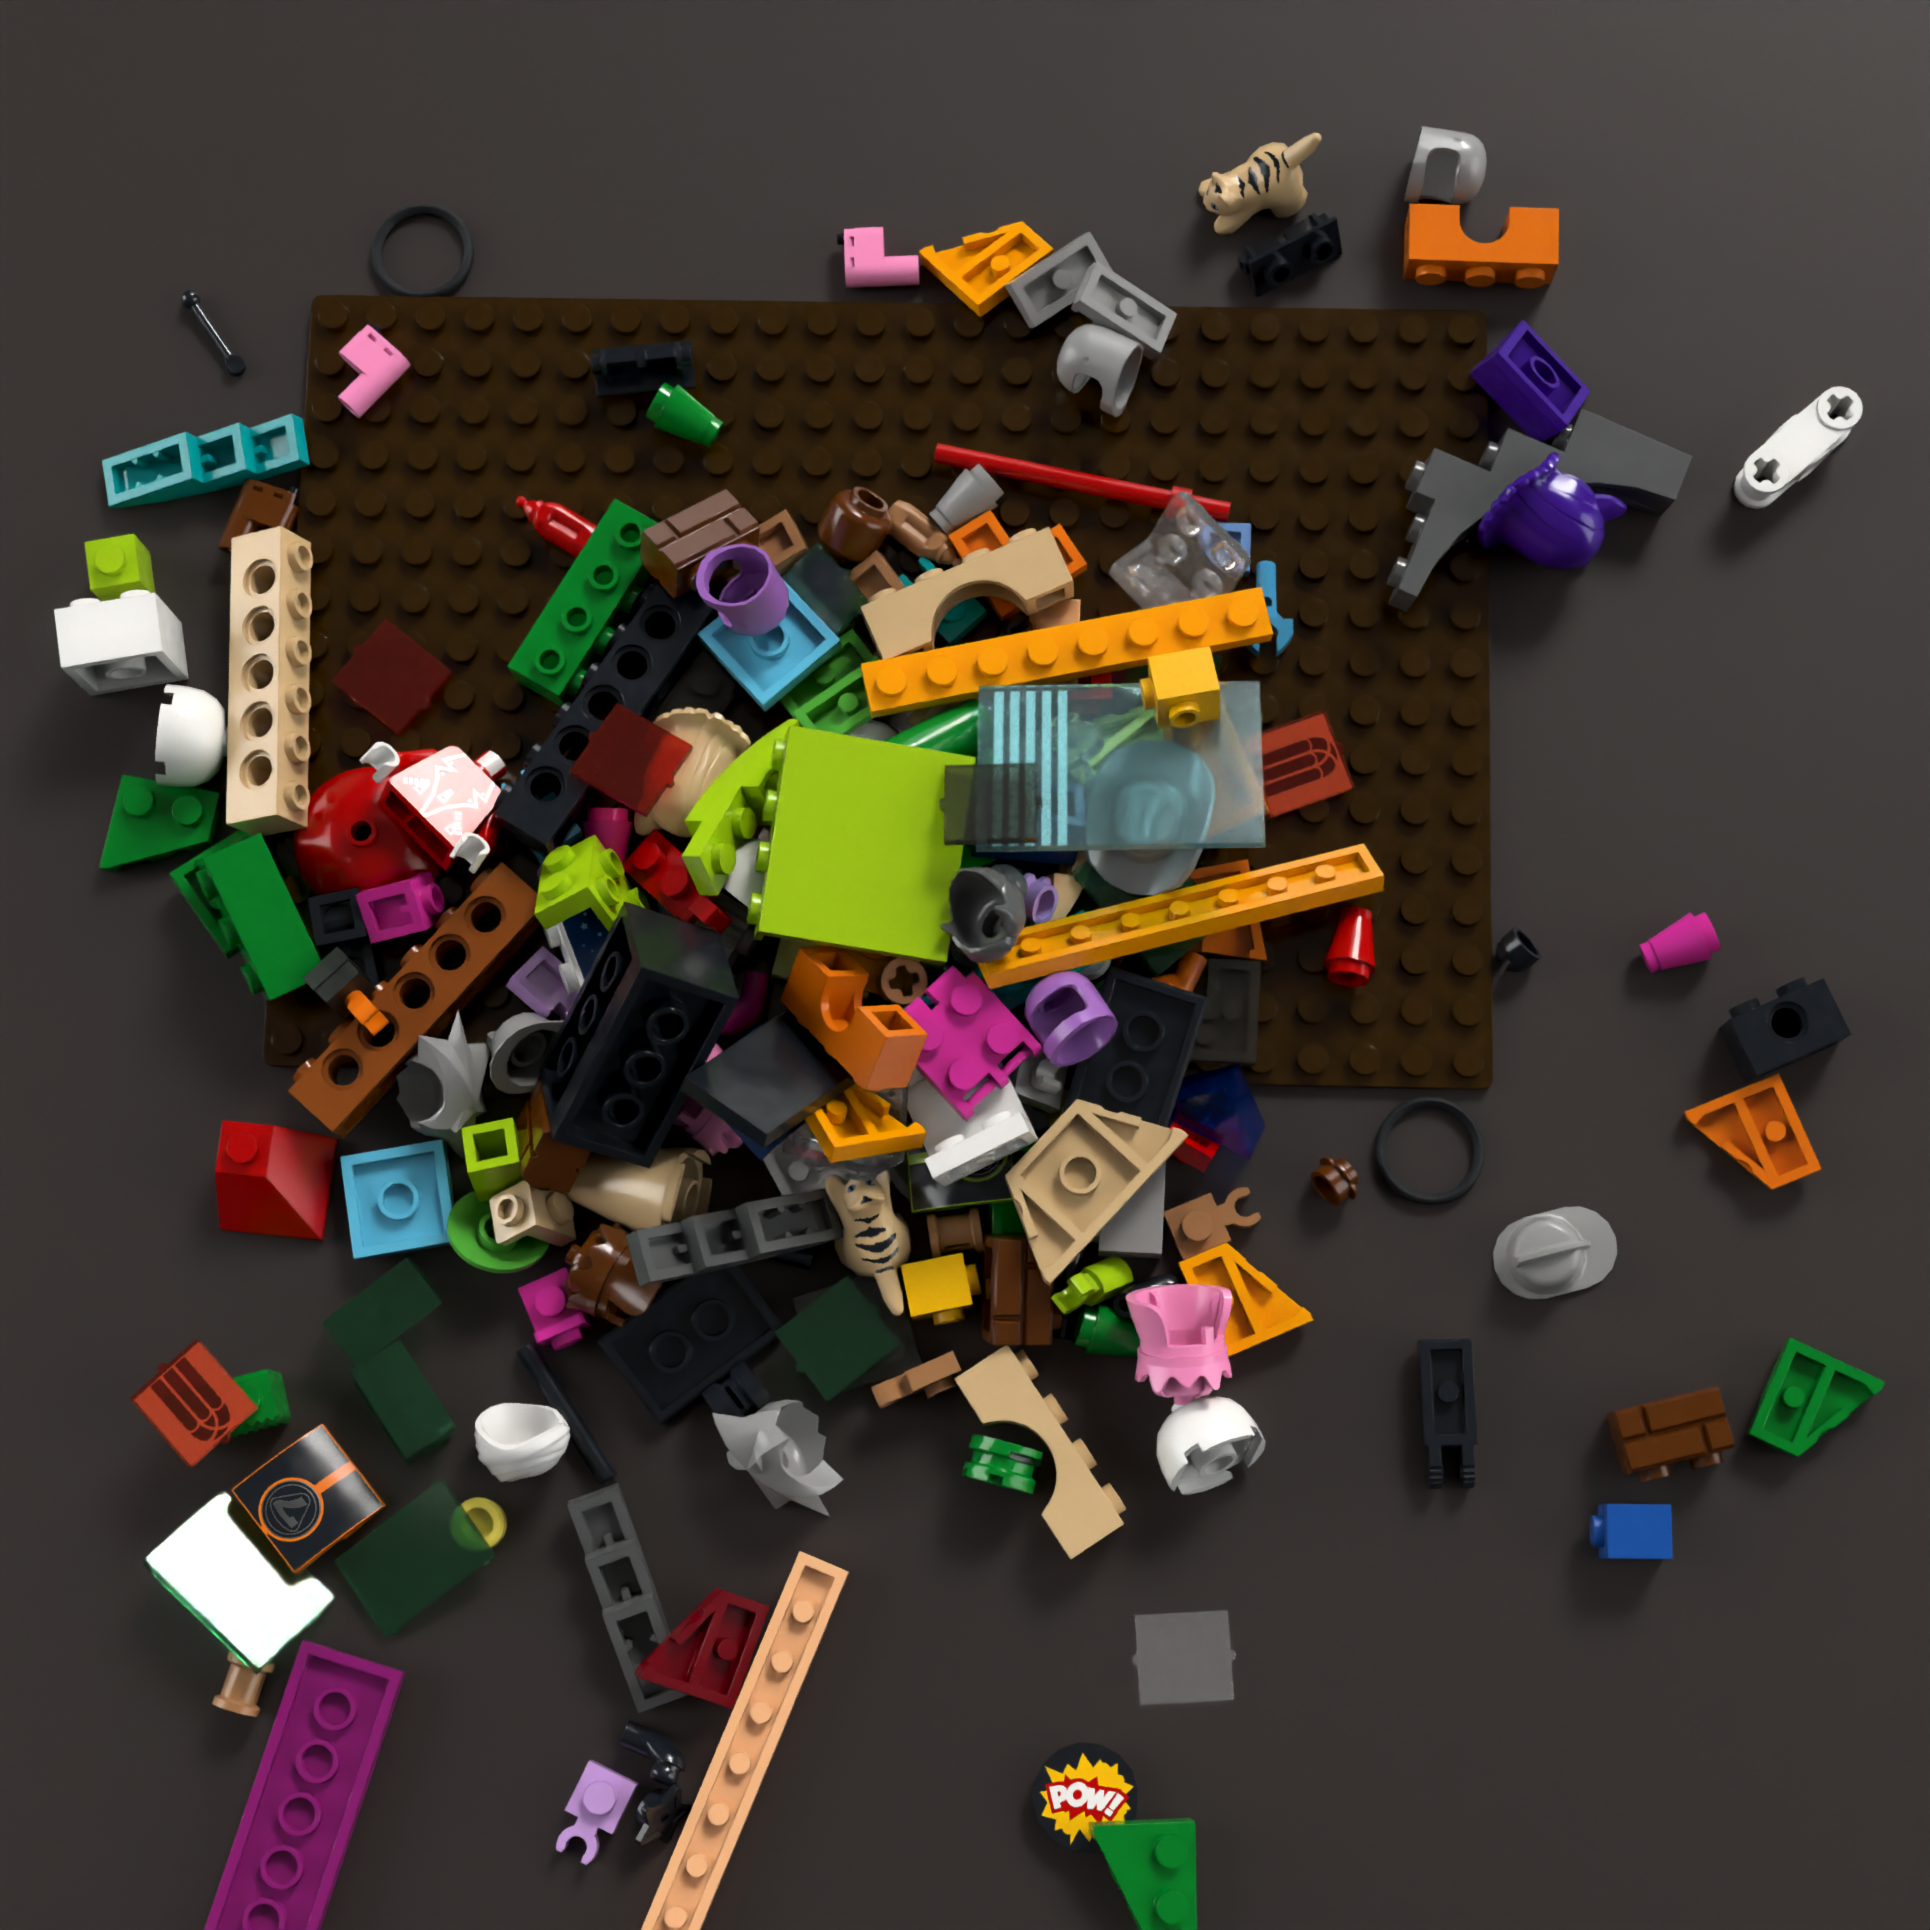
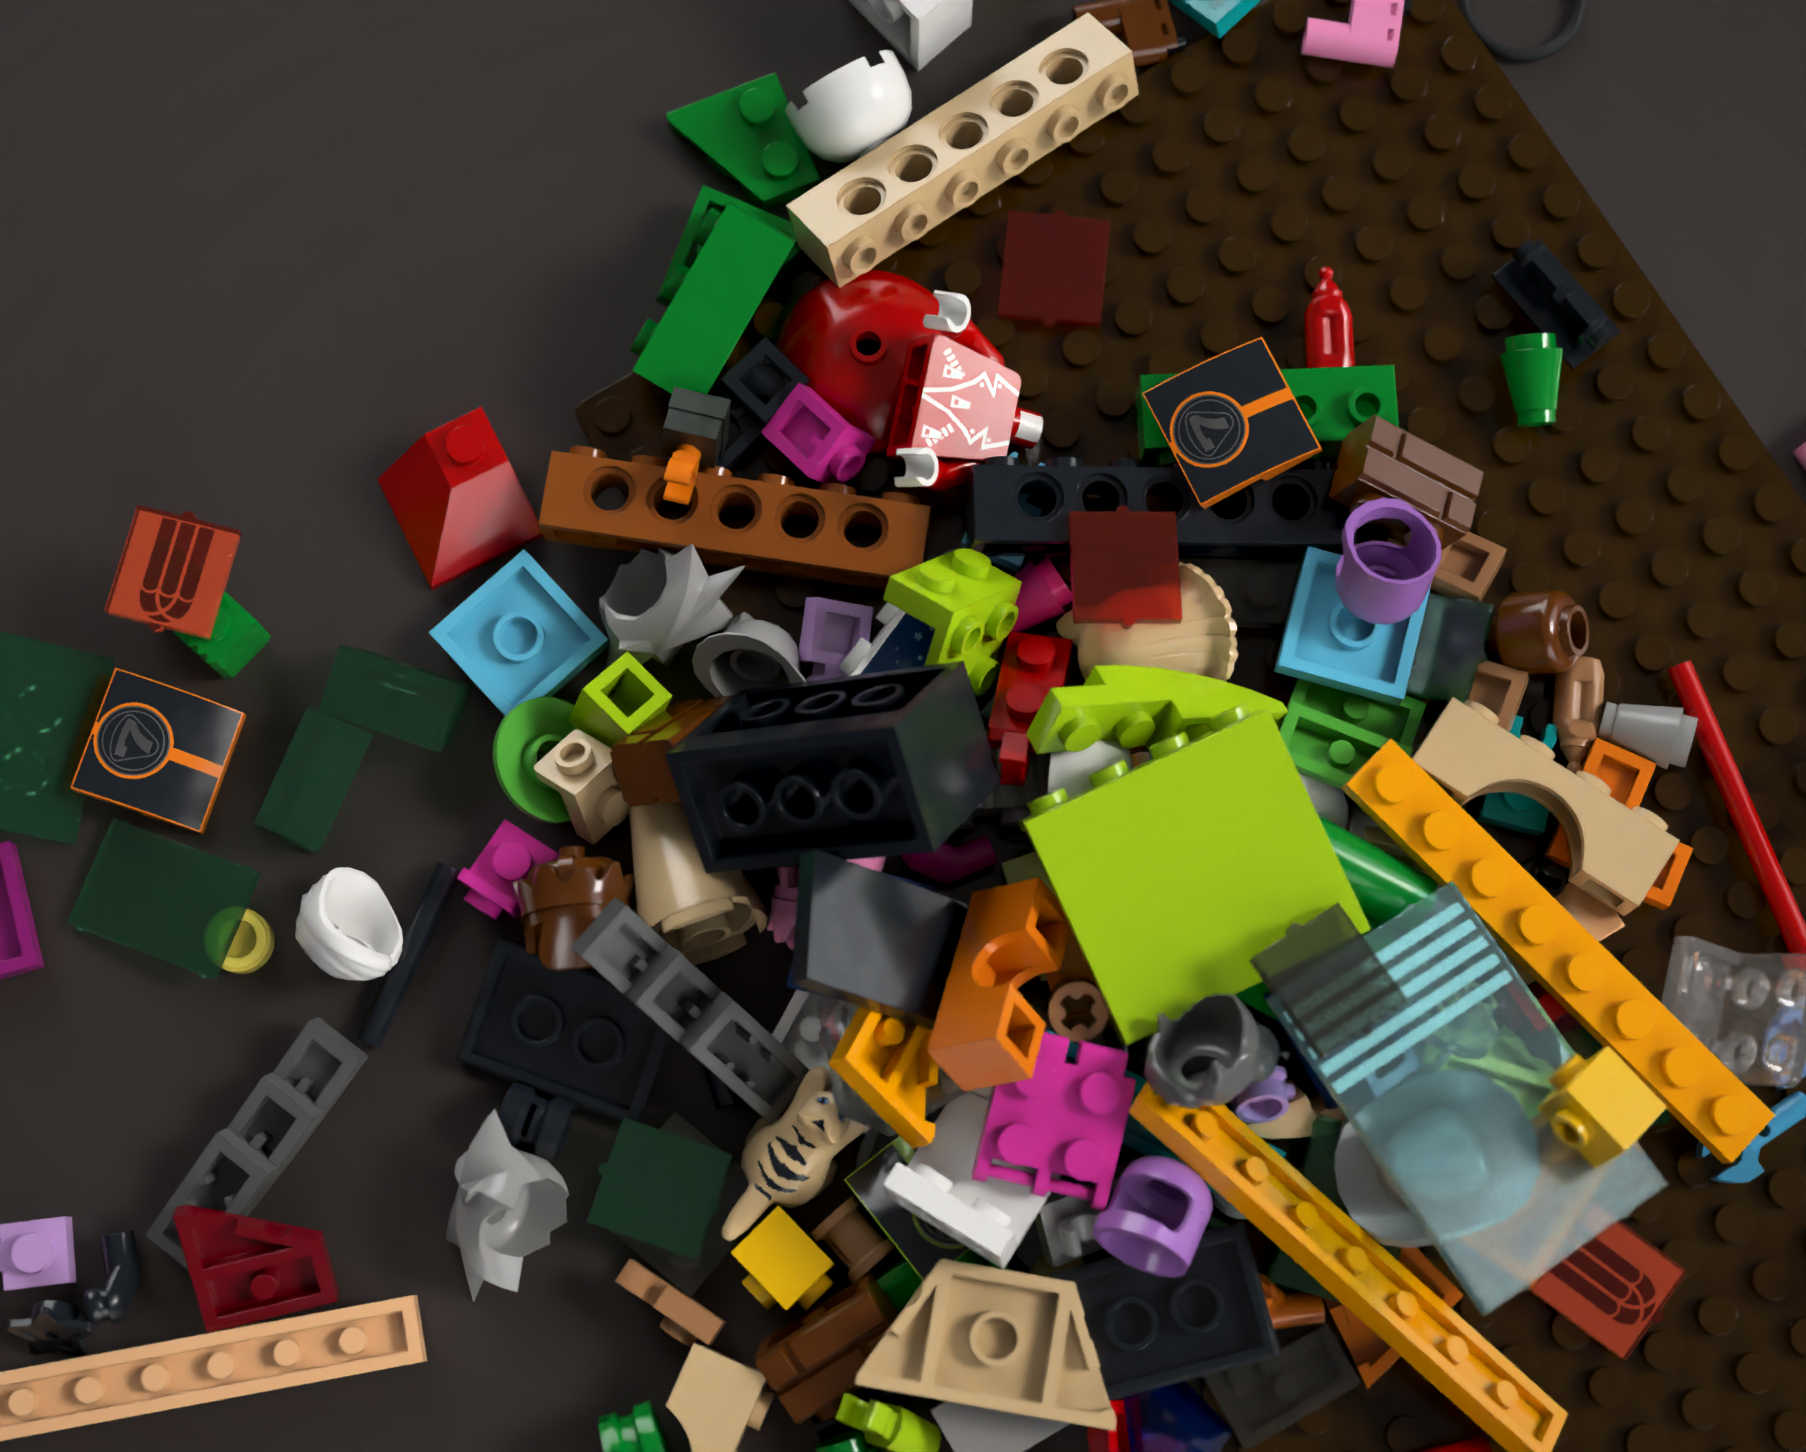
camera: 50 degrees right, 0 degrees up
none -> black slope [1142,337,1323,509]

